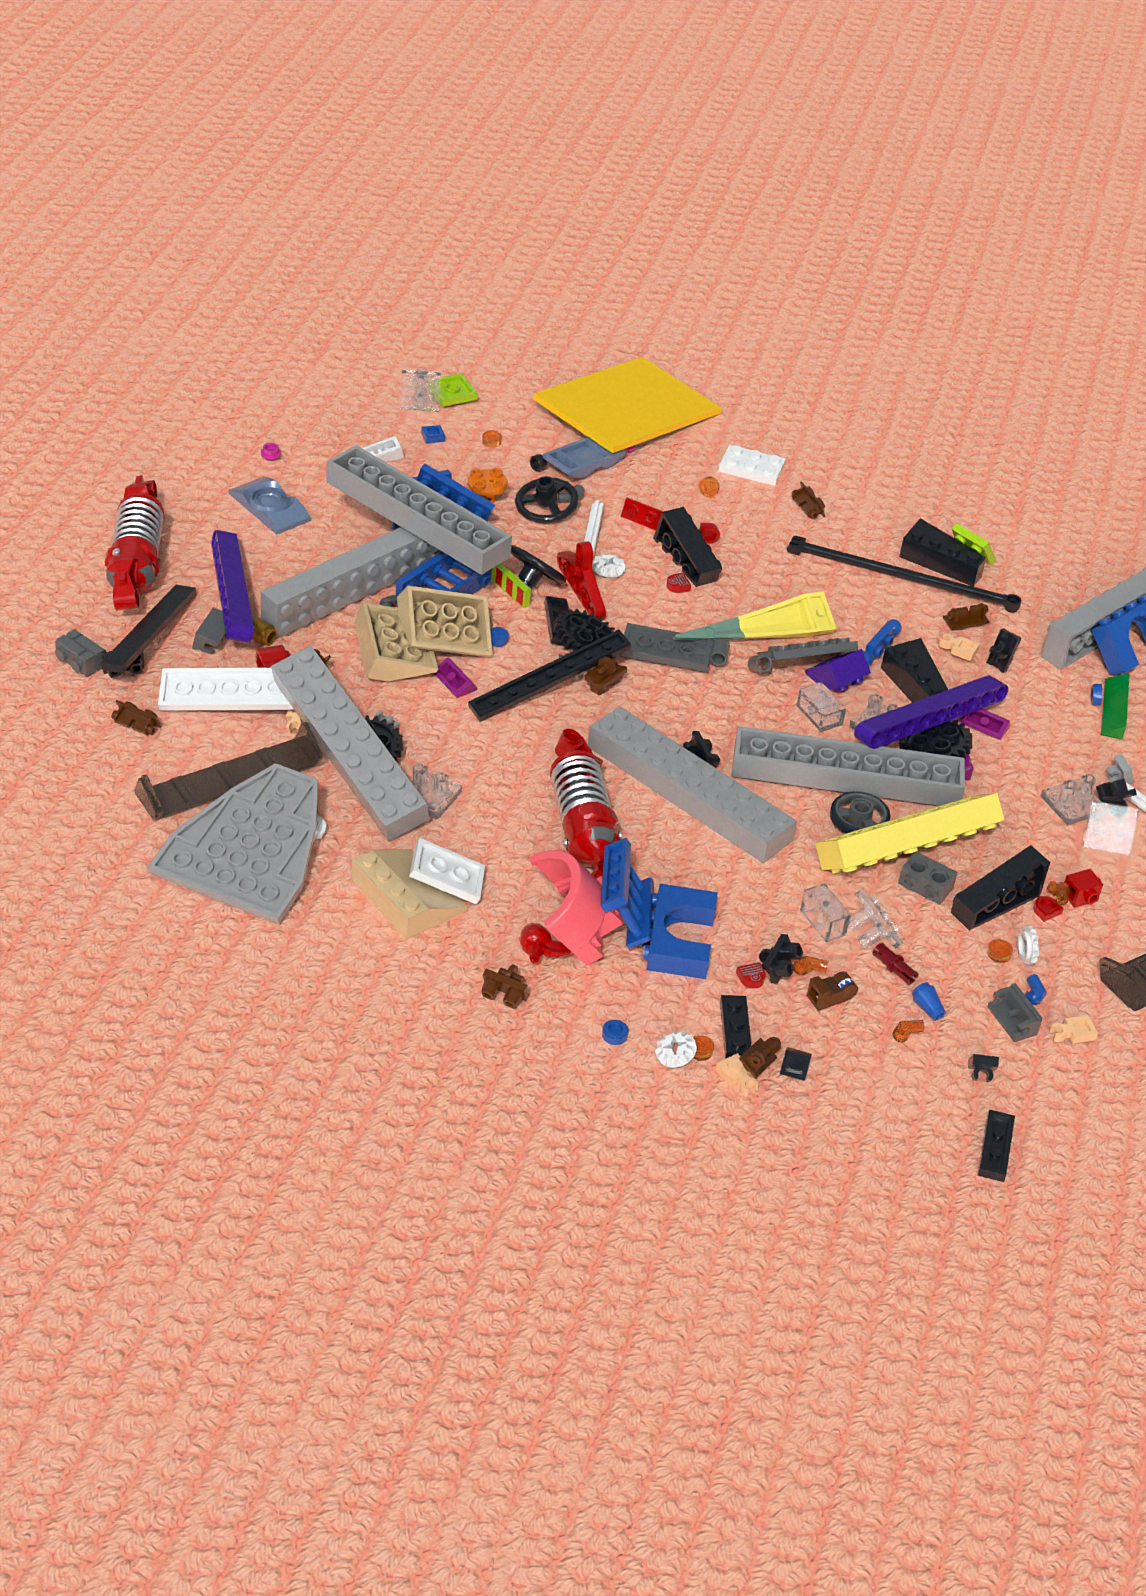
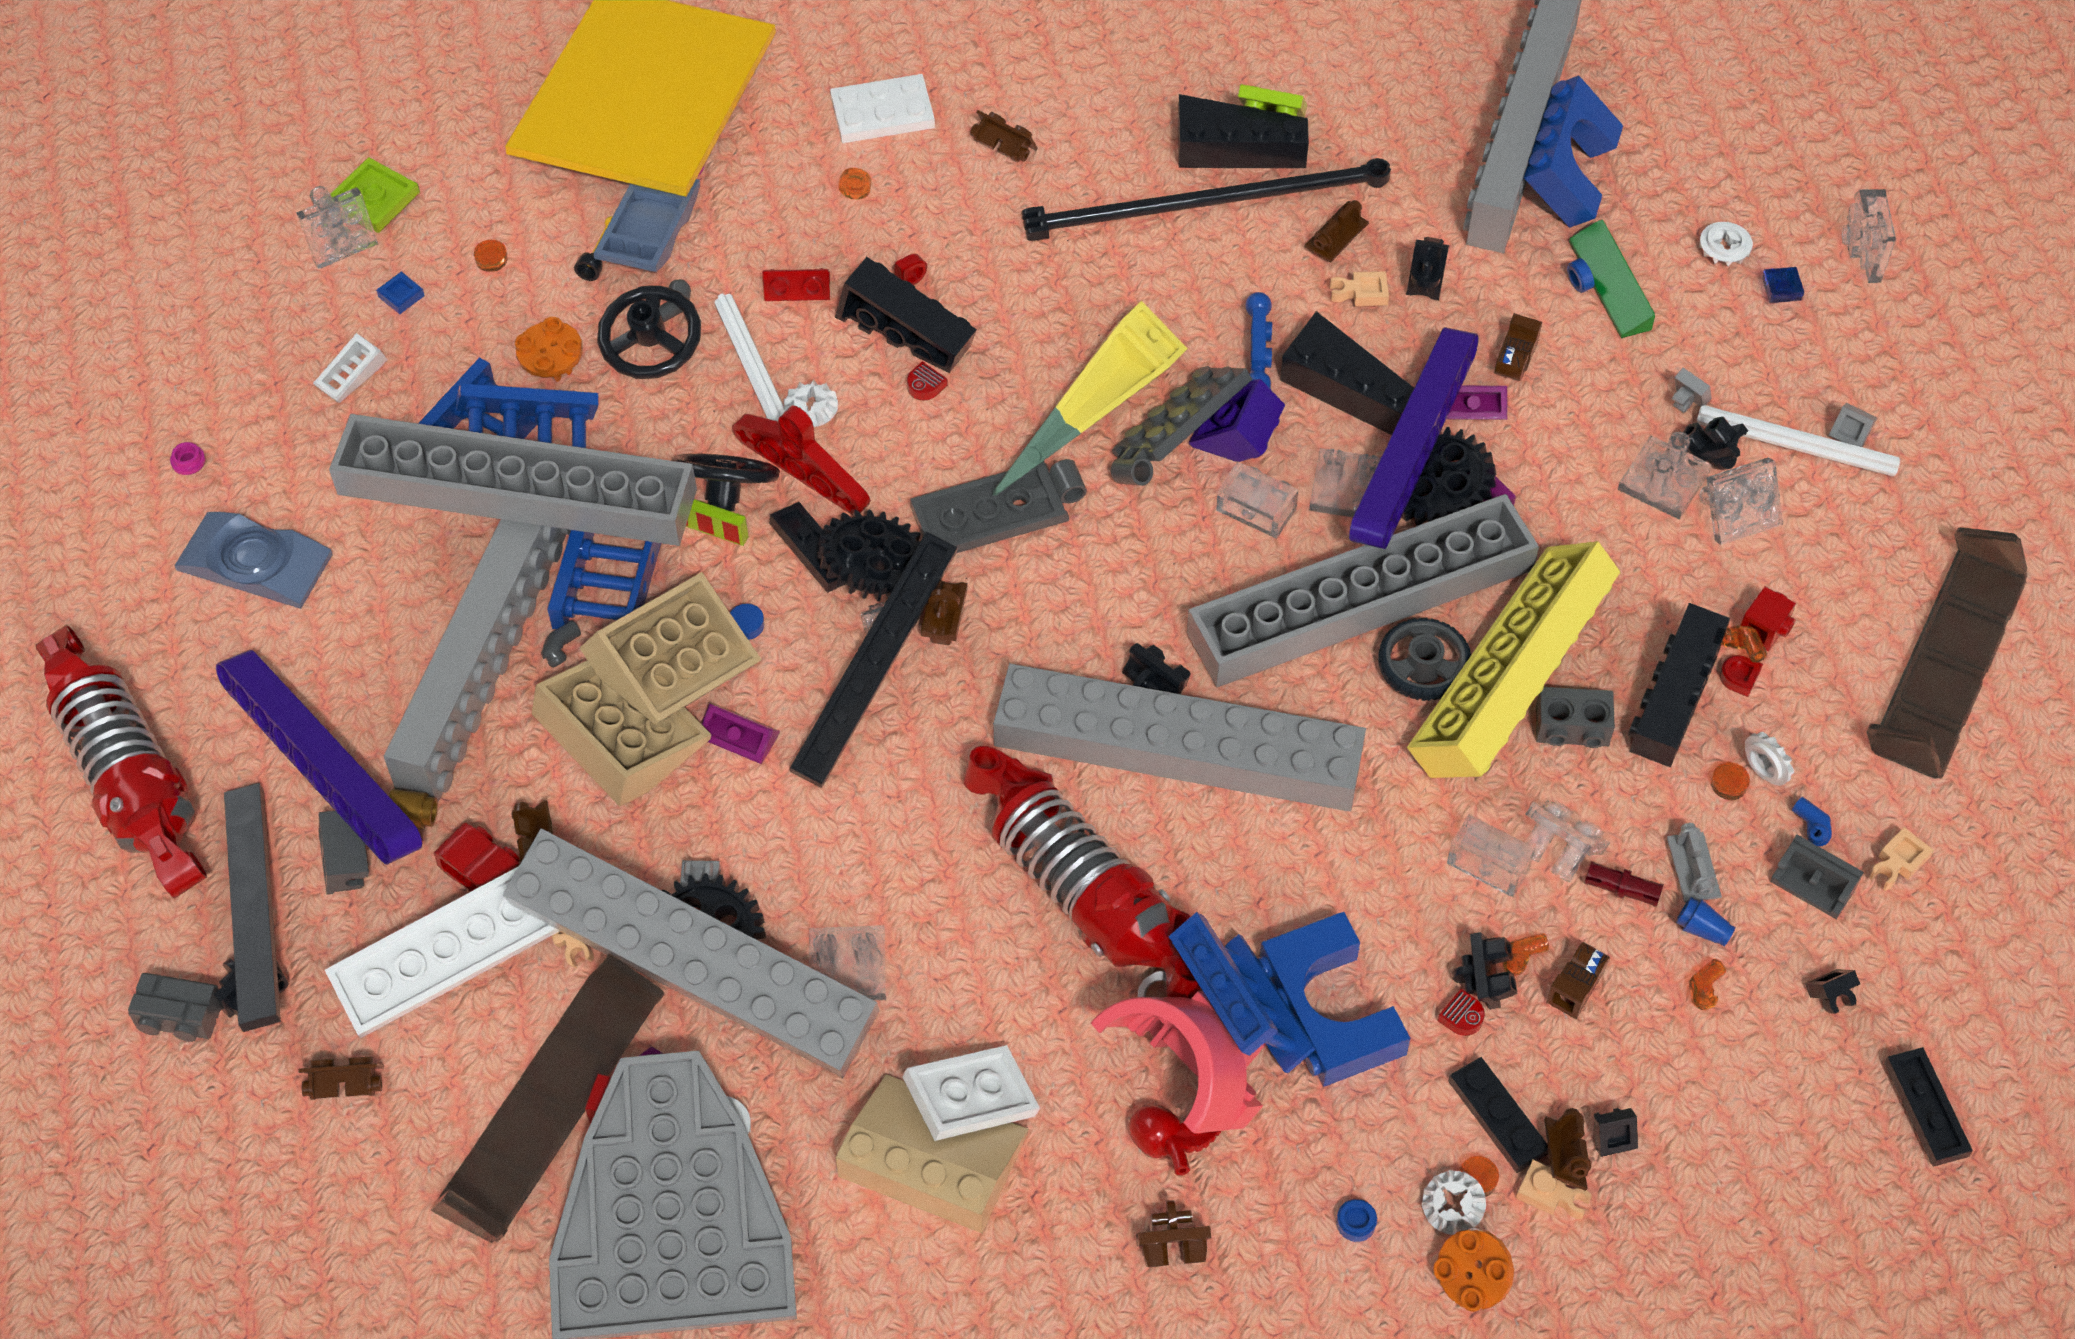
camera: 25 degrees left, 15 degrees up
none -> orange plate [1433,1228,1514,1312]
none -> reddish brown leg [1494,313,1542,381]
none -> light grey hinge [1667,823,1722,903]

